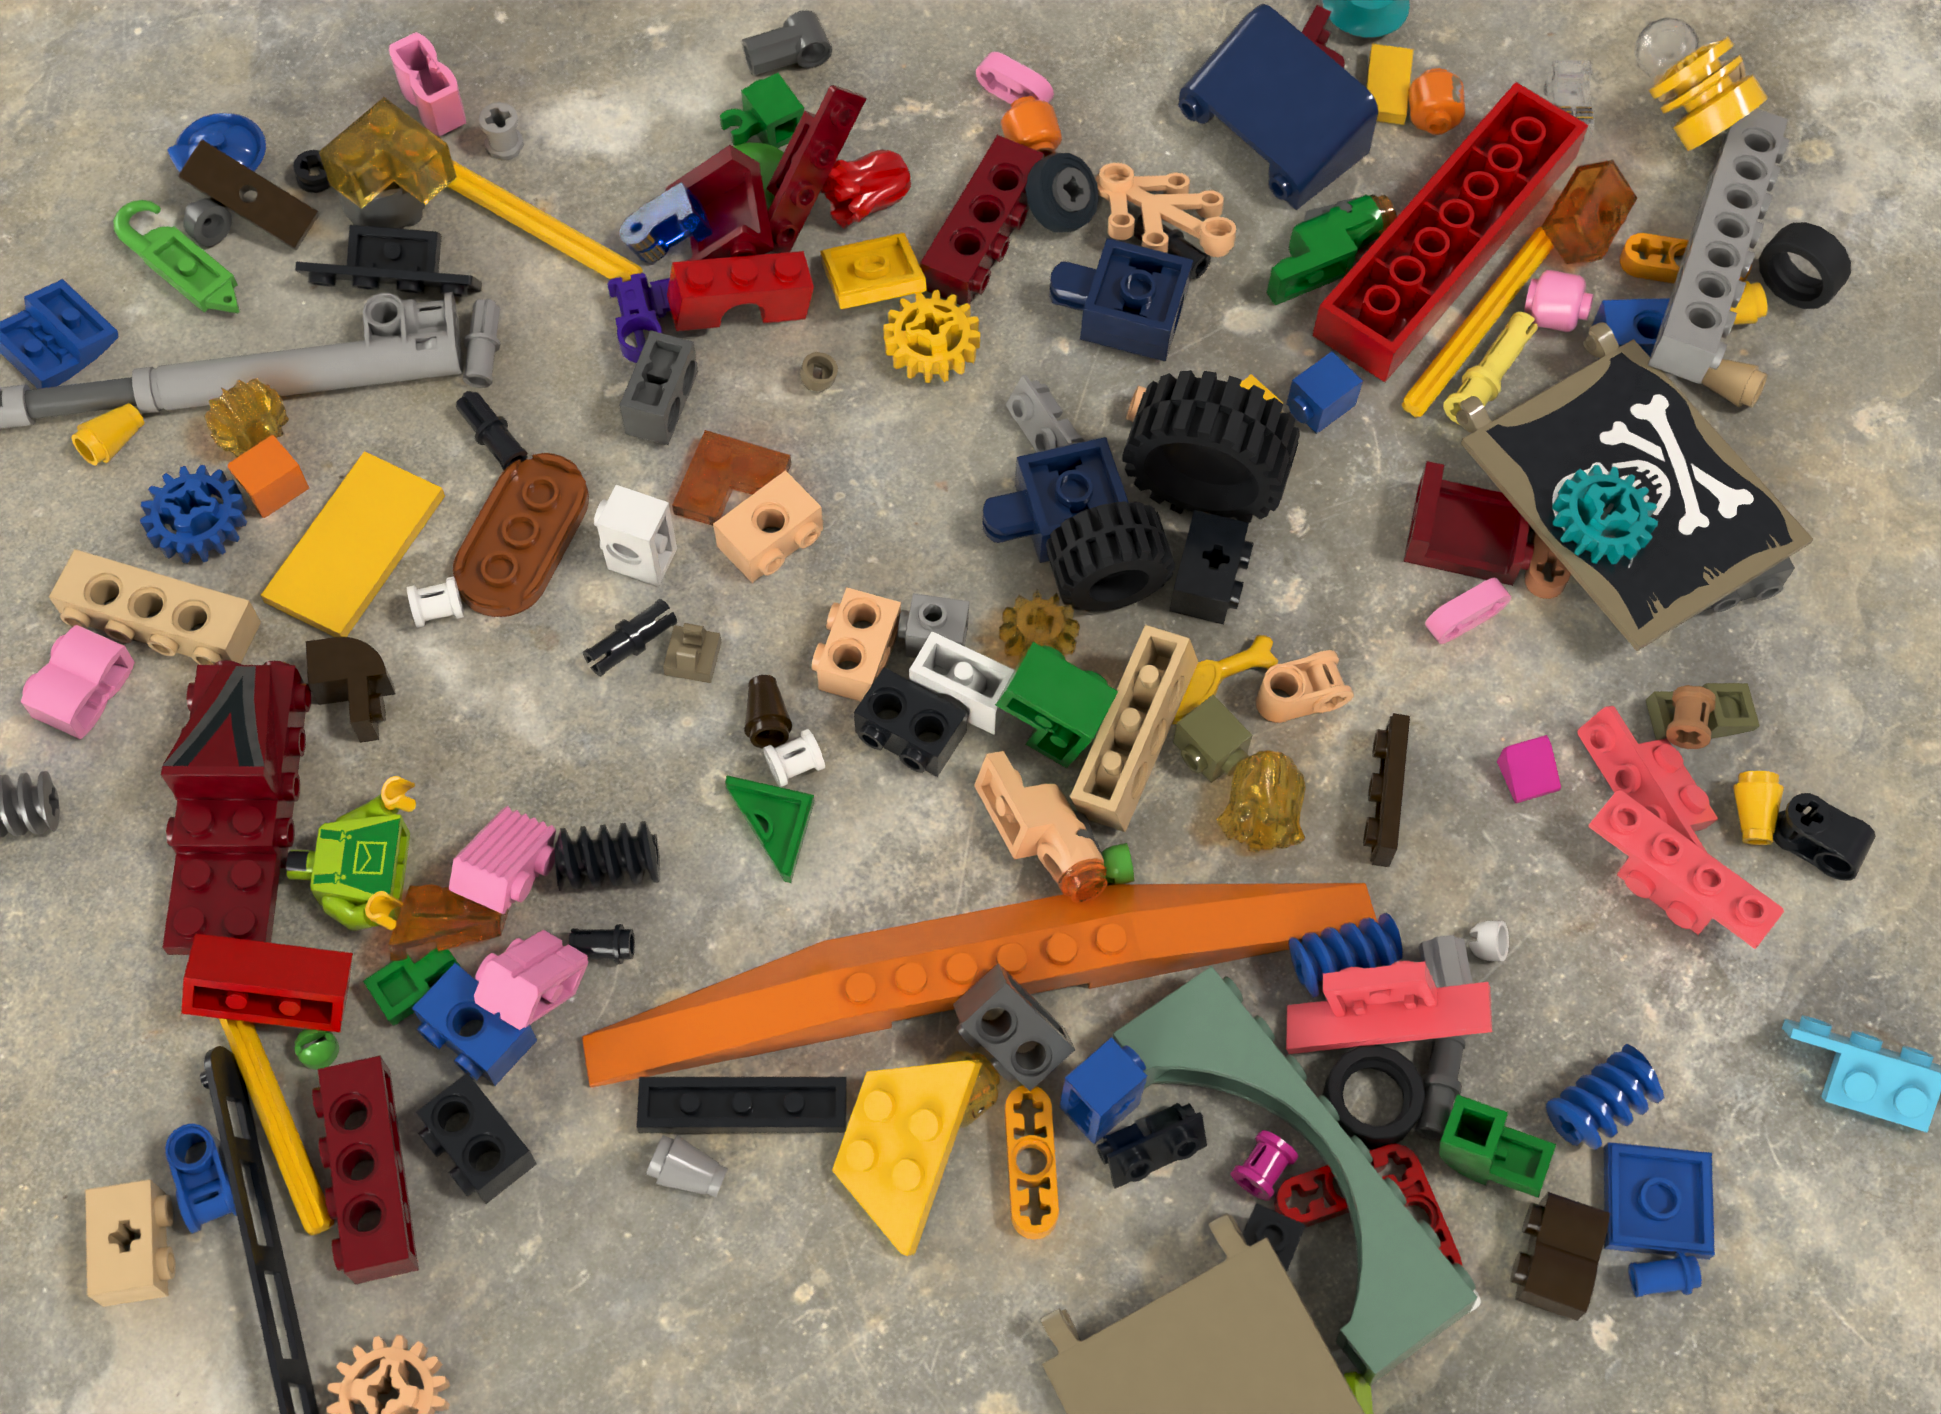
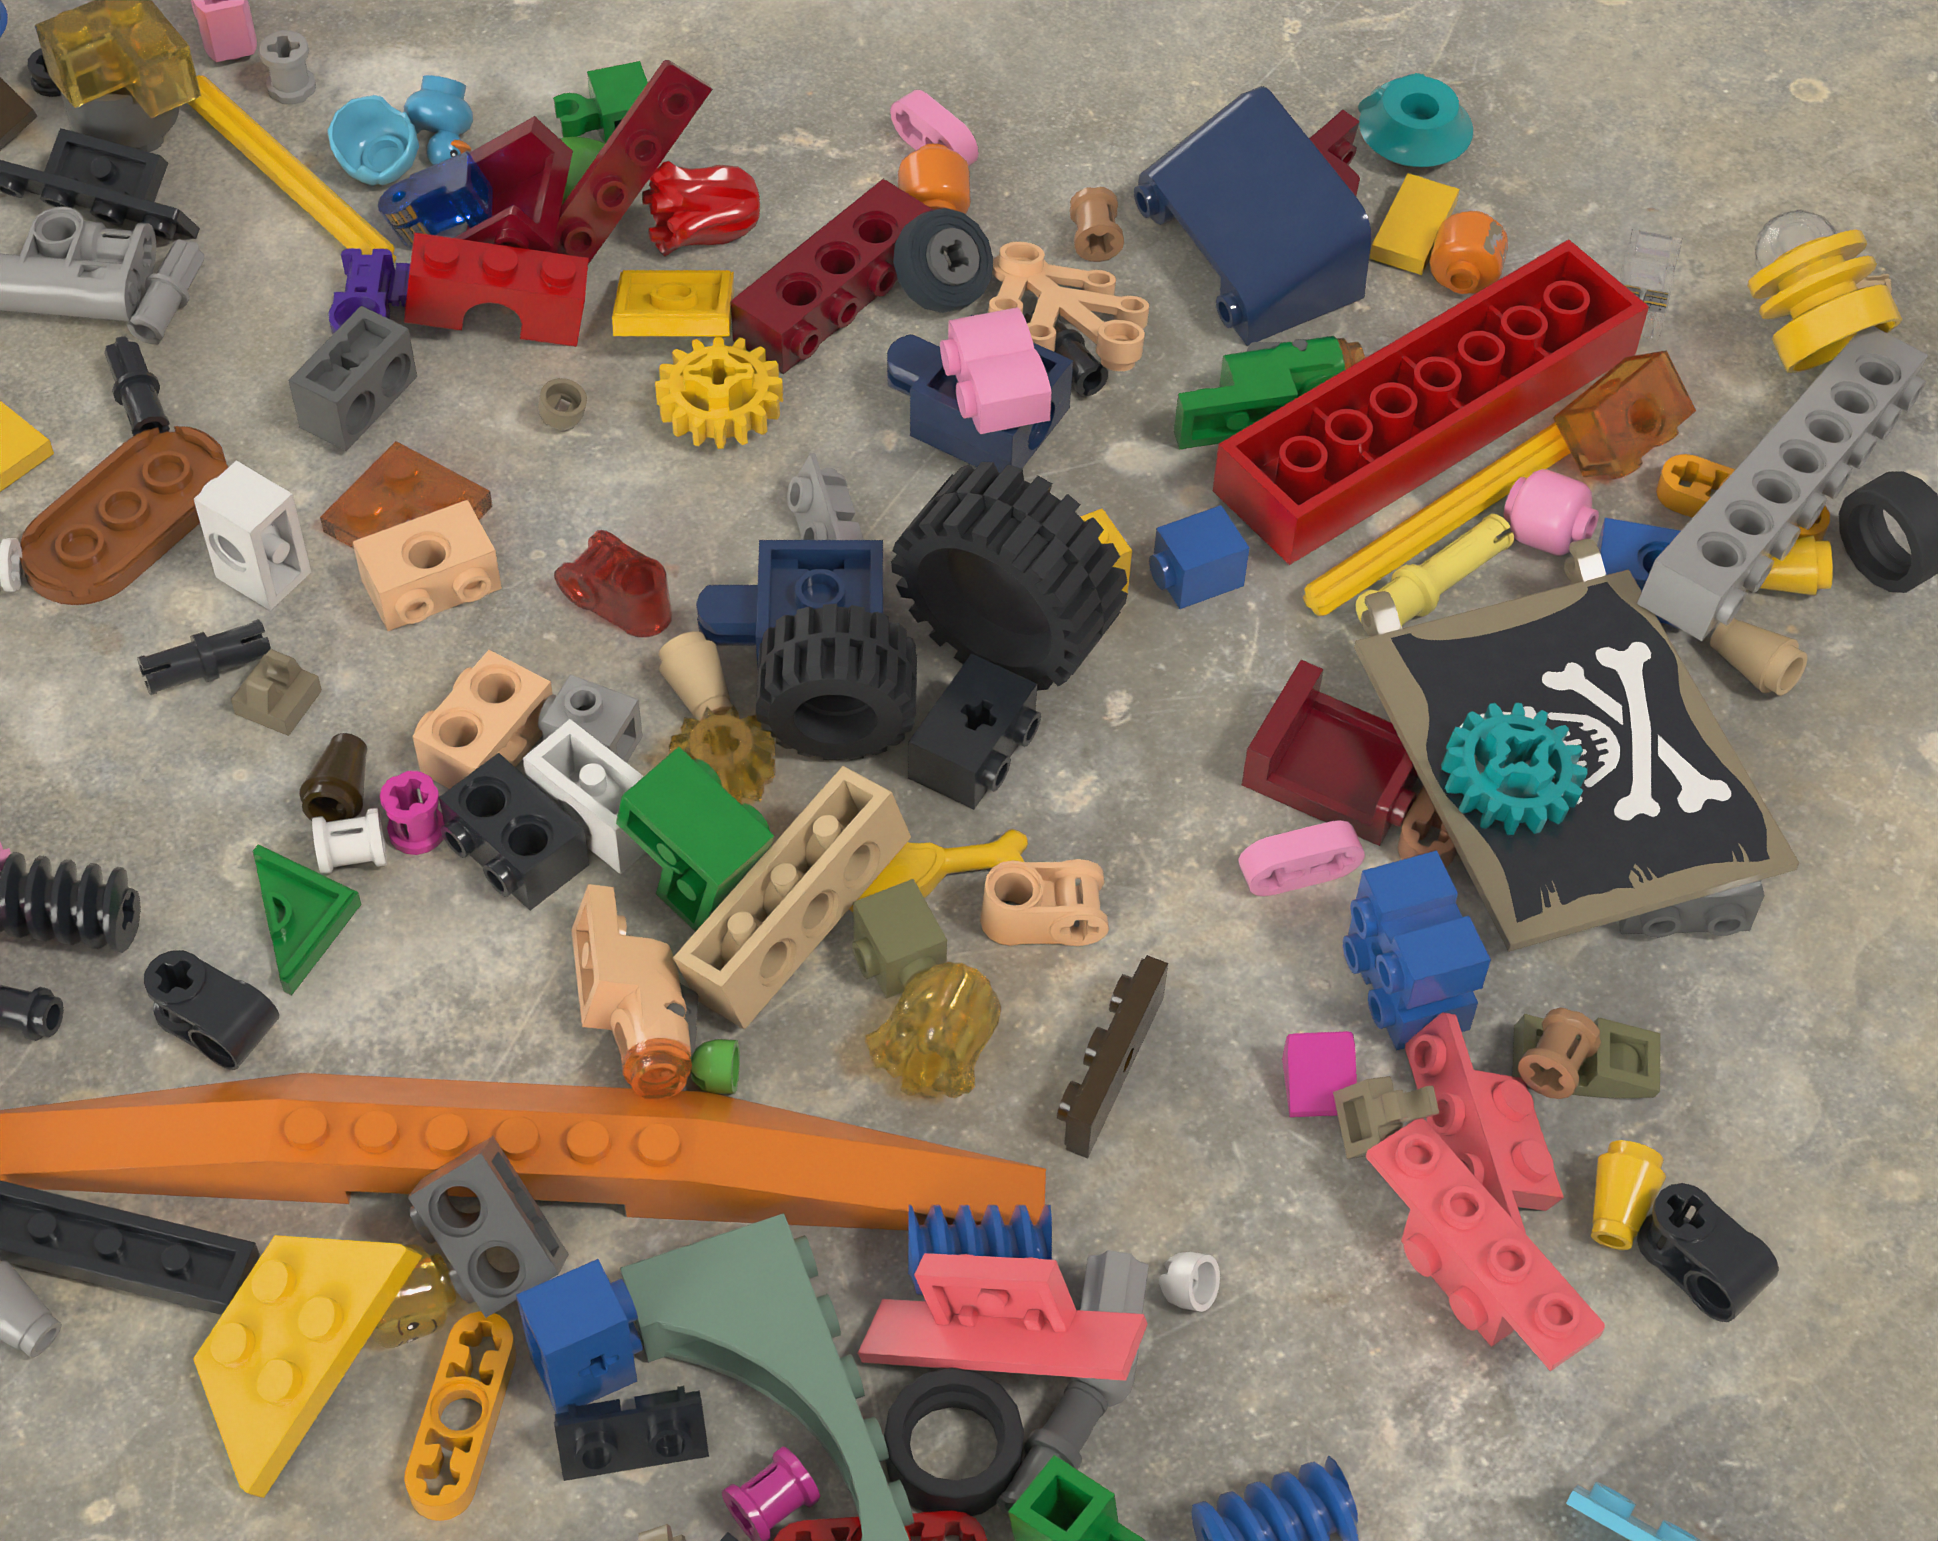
camera: 15 degrees right, 10 degrees down
dark grey piece [742,10,833,75] -> none
none -> black piece [144,950,280,1070]
none -> medium azure hair [328,95,419,186]
none -> dark pink bush [380,771,444,855]
none -> dark azure animal [404,75,473,169]
none -> clear red piece [554,530,672,637]
none -> tan cone [659,631,734,728]
none -> bright pink brick [940,307,1051,434]
none -> medium nougat bush [1069,187,1125,262]
none -> dark tan plate [1333,1076,1439,1159]
none -> blue brick [1343,851,1491,1050]

